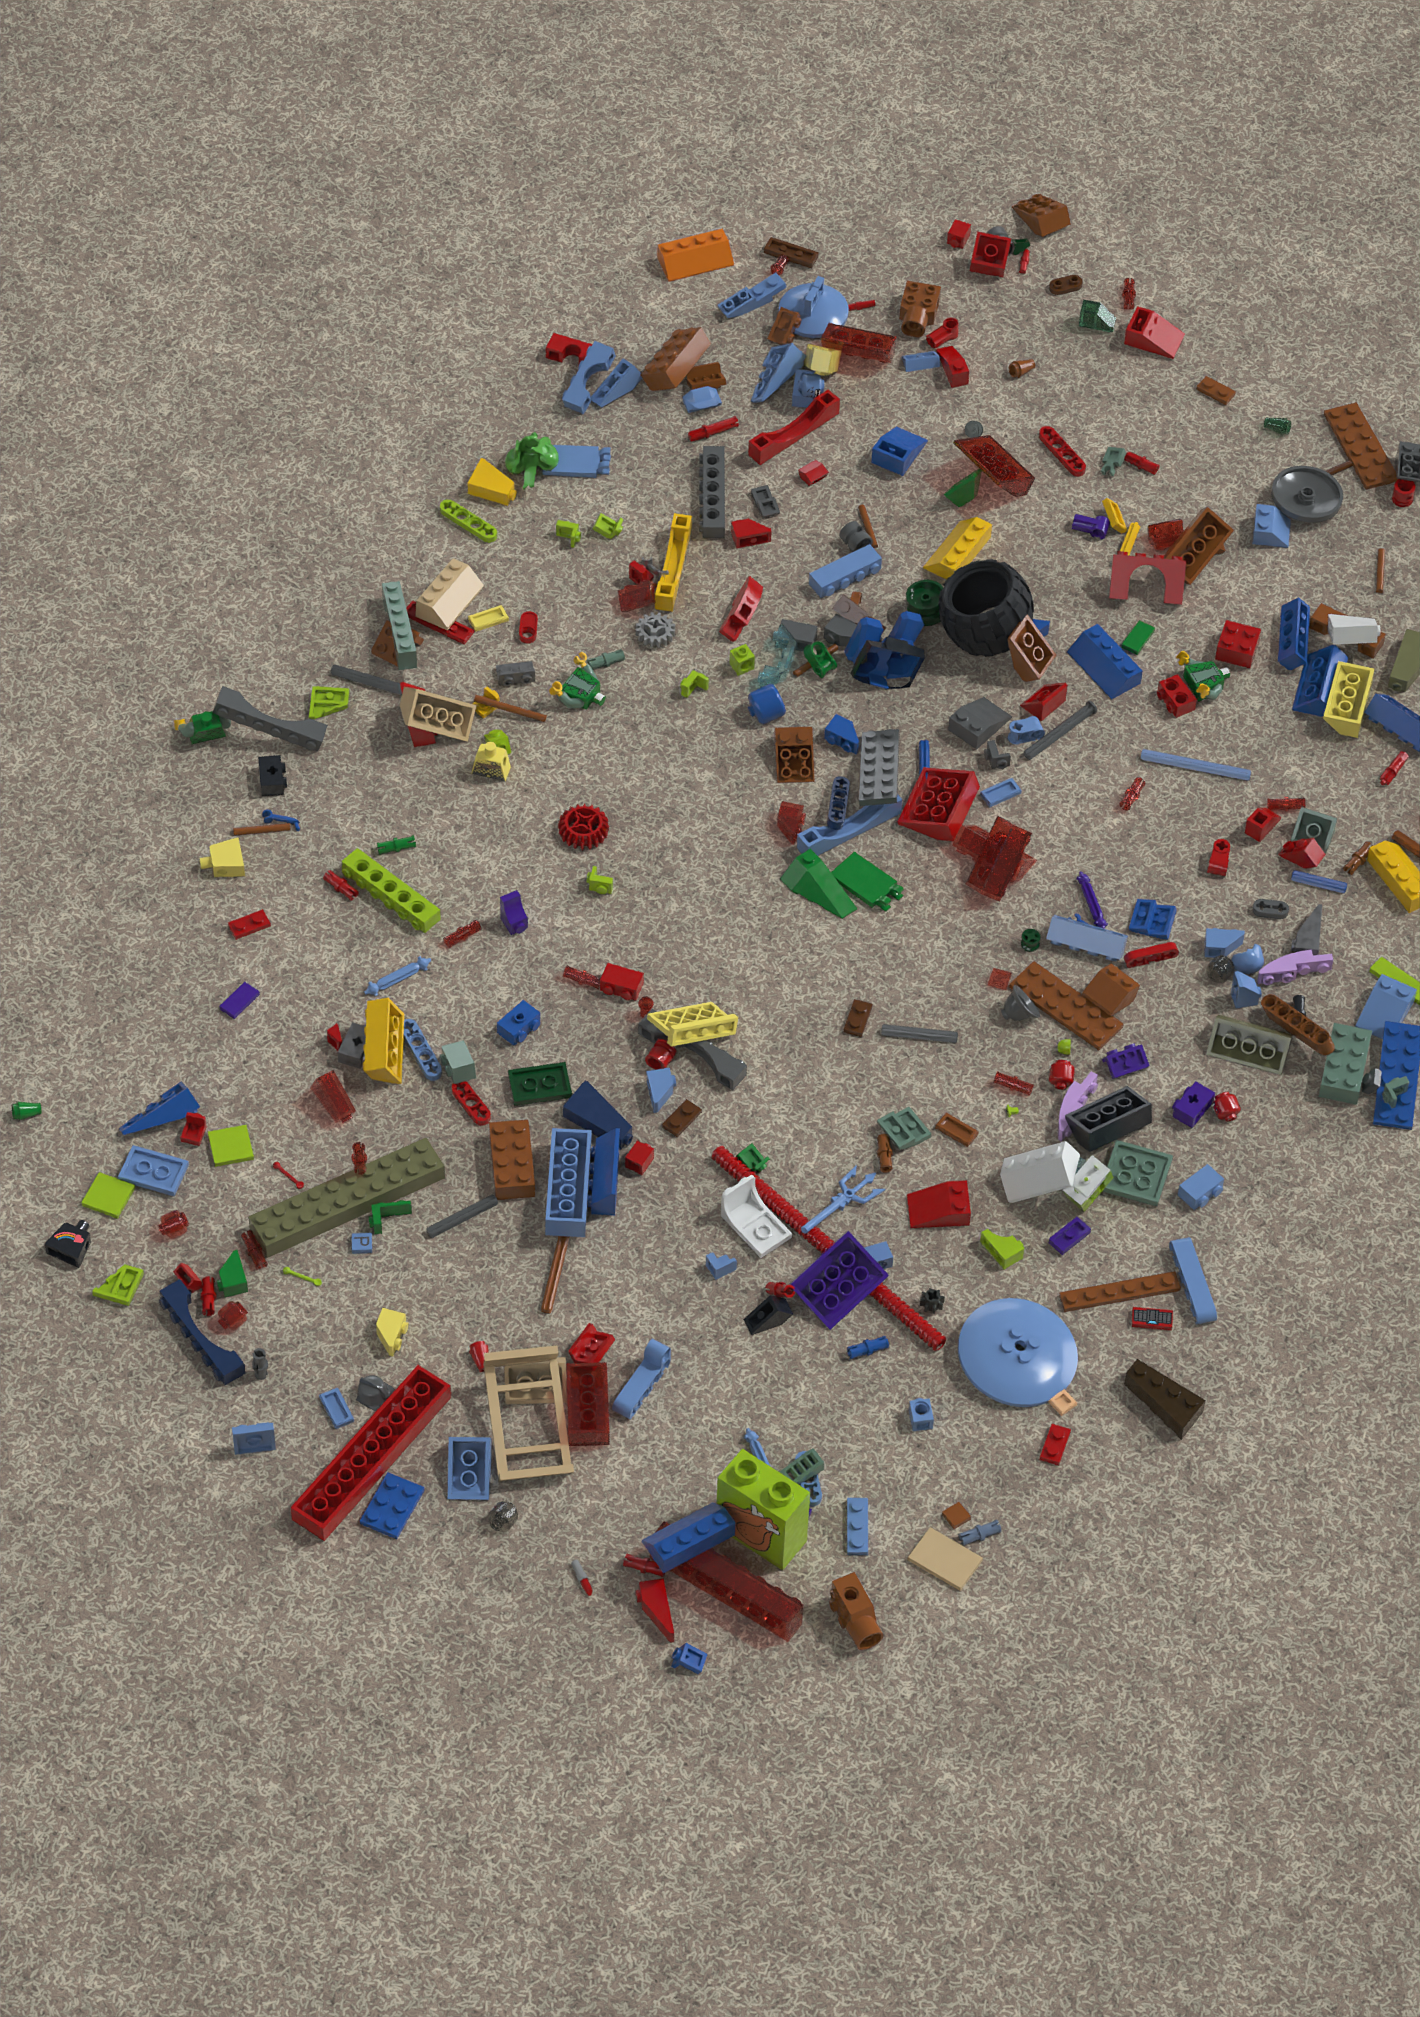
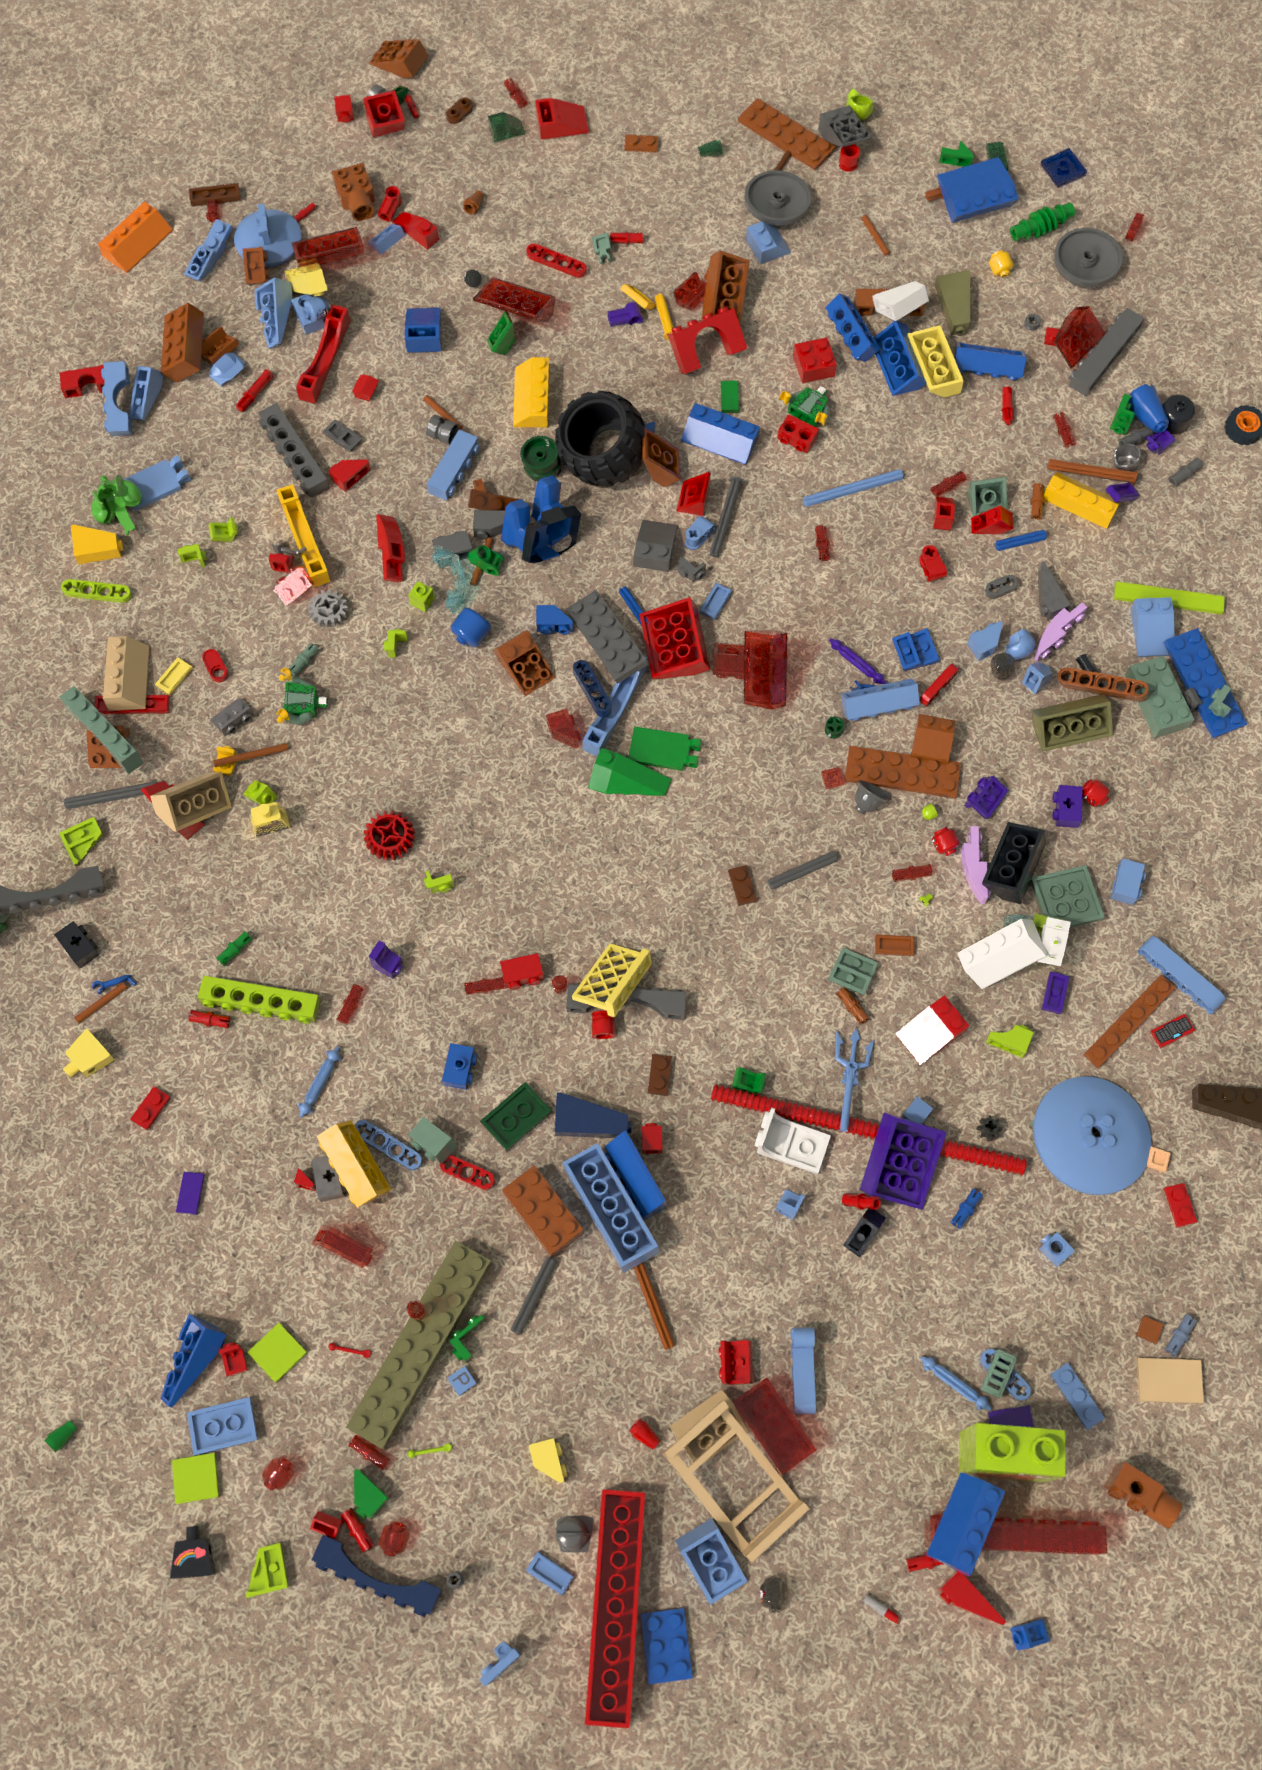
camera: 30 degrees left, 15 degrees up
medium blue slope [646,1068,676,1113] -> none

